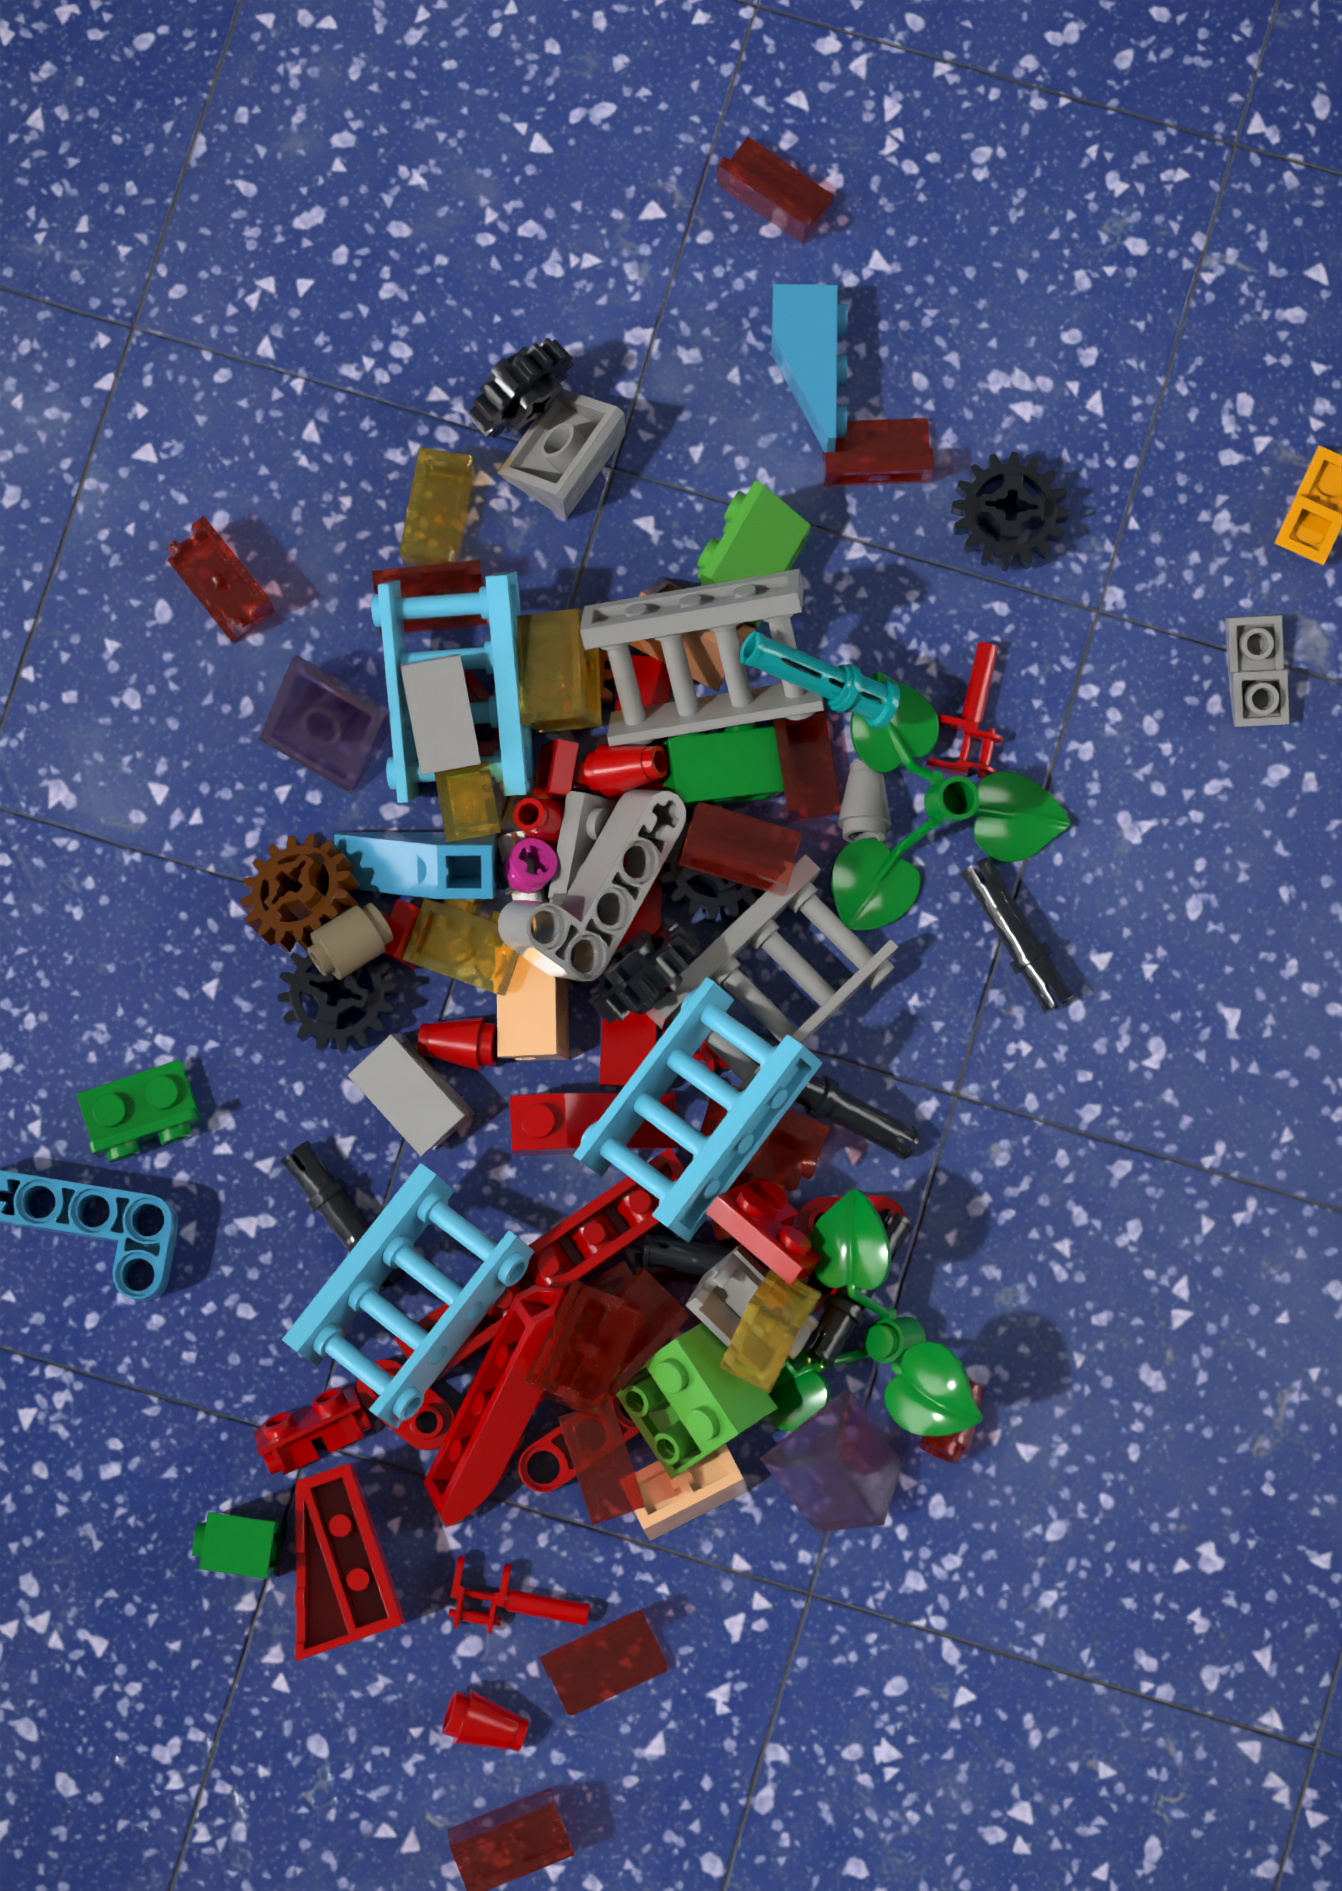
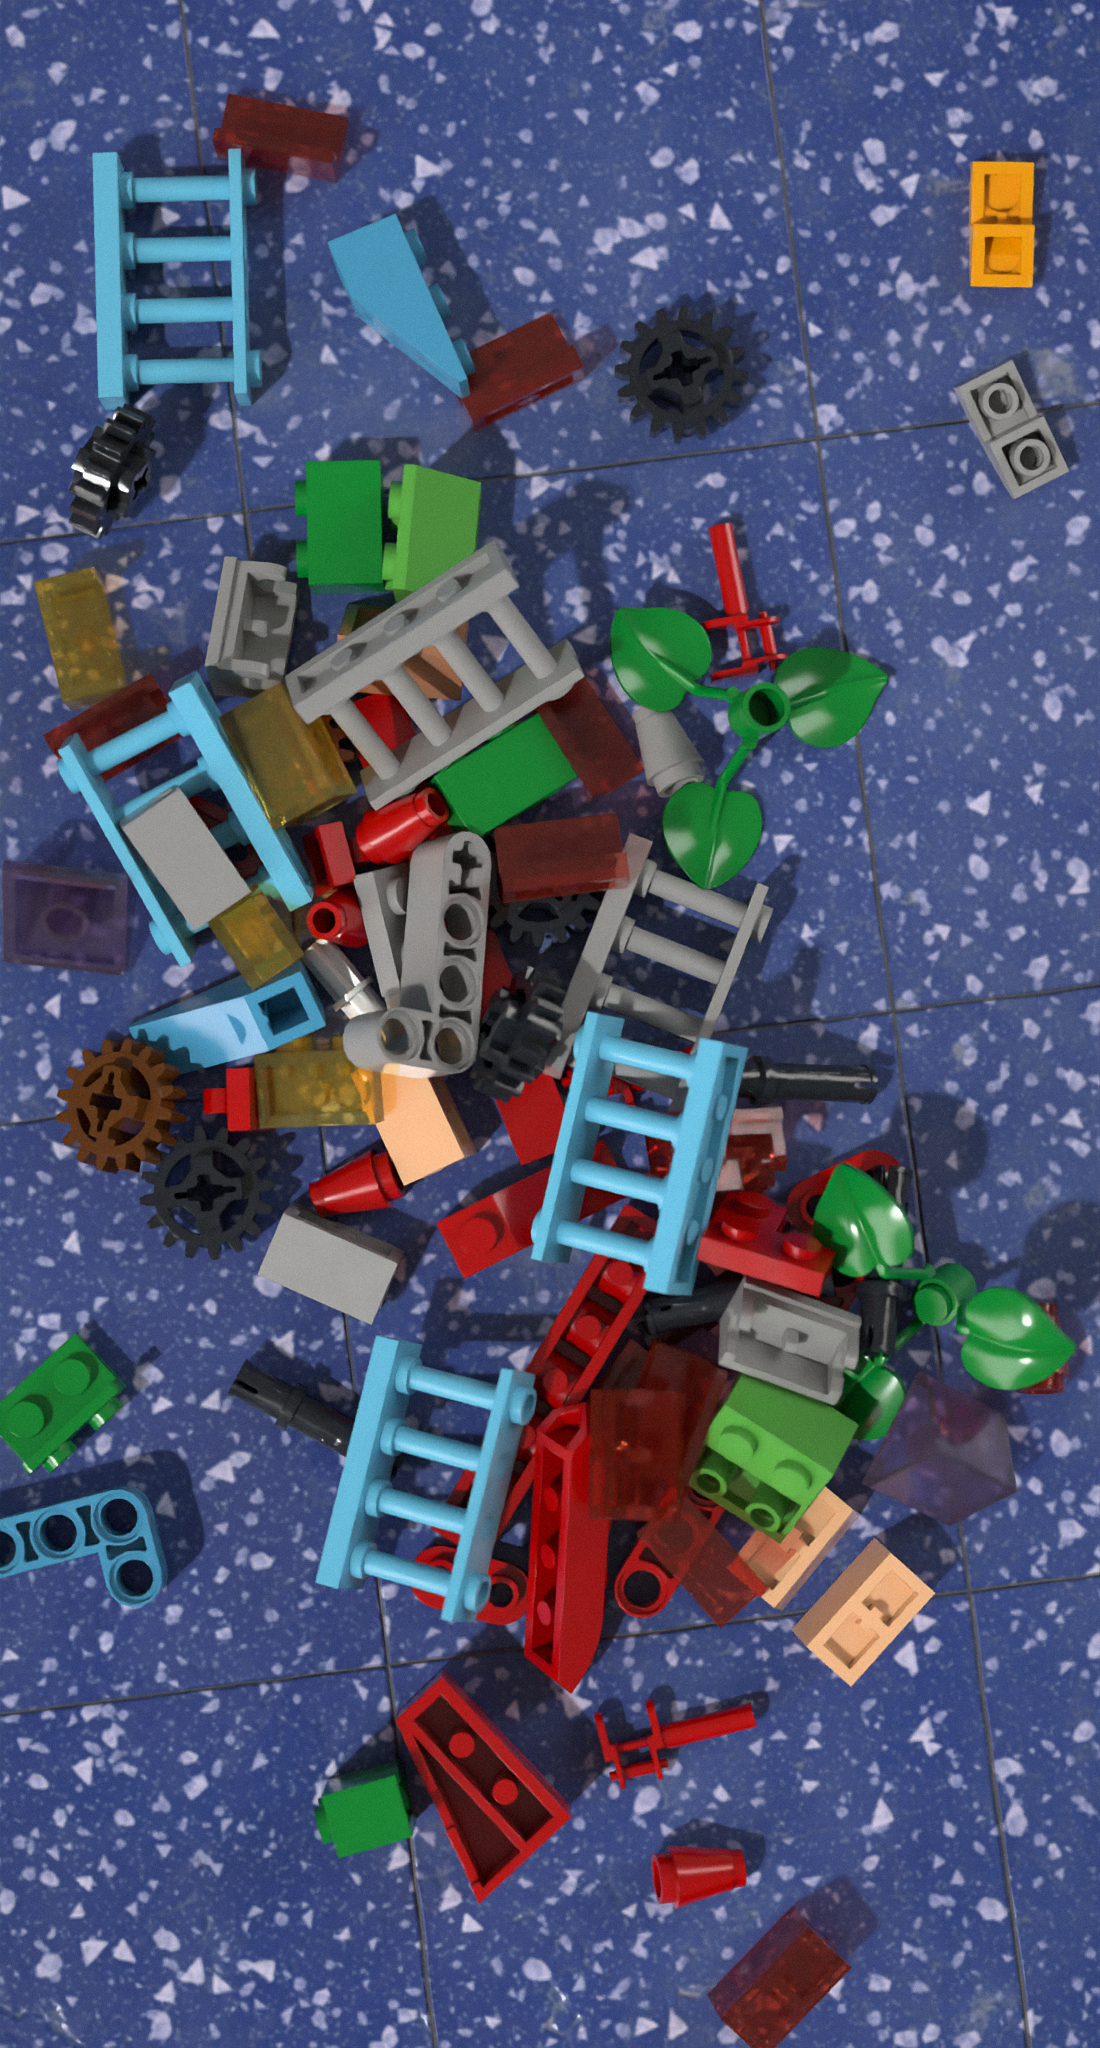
camera: 20 degrees left, 5 degrees up
red hinge [254,1385,372,1475] -> none
dark tan brick [307,903,394,980] -> none
light grey slope [498,389,626,520] -> none
dark pink bush [502,838,558,894] -> none
clear red panel [539,1608,668,1716] -> none
clear yellow slope [720,1269,822,1393] -> none
teal pin [740,631,900,729] -> none
black pin [960,856,1074,1014] -> none
none -> medium azure fence [92,148,262,410]
none -> light grey hinge [205,556,300,700]
none -> green brick [295,460,386,595]
none -> light nougat hinge [792,1537,935,1686]

